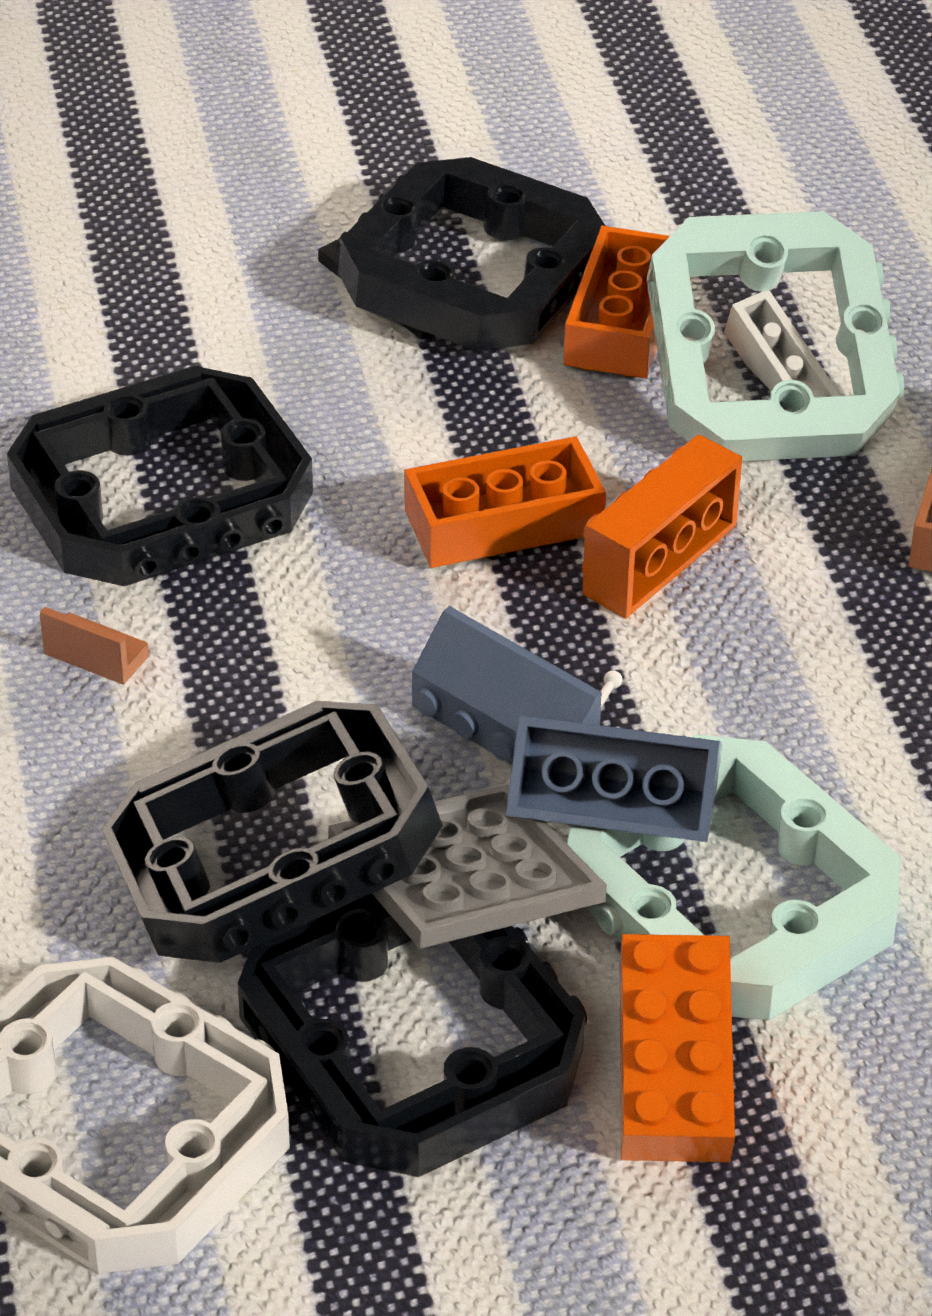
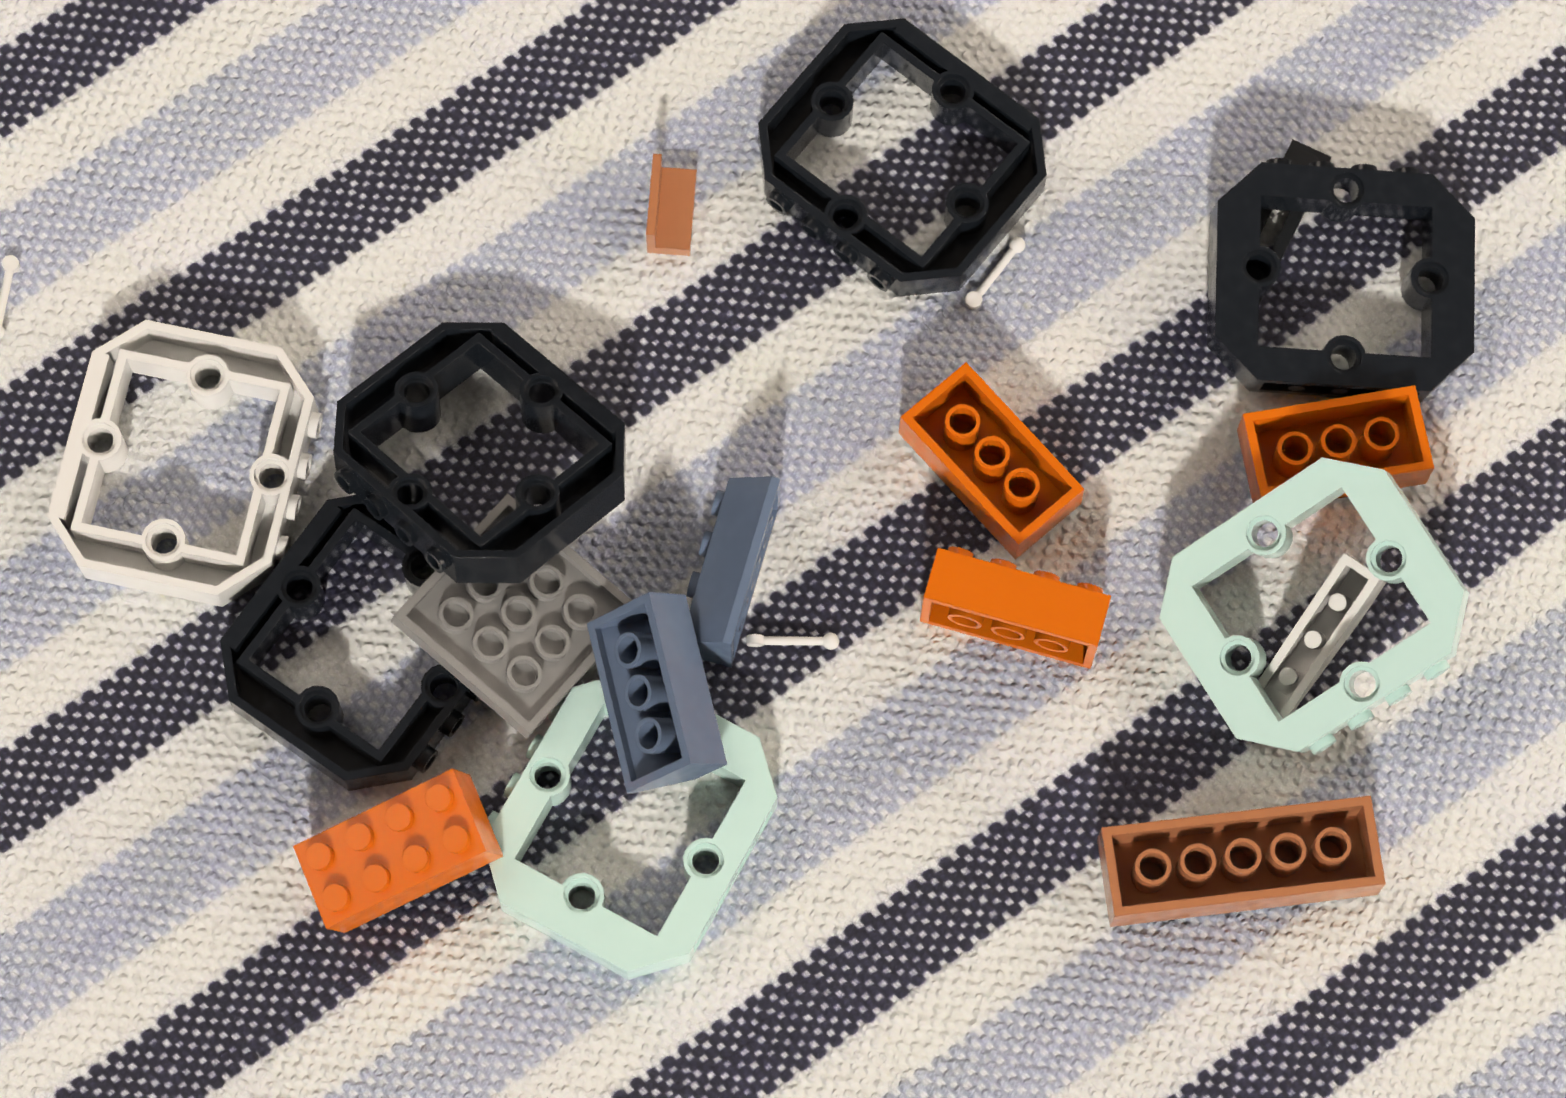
camera: 65 degrees right, 30 degrees up
none -> white hinge [965,236,1026,310]

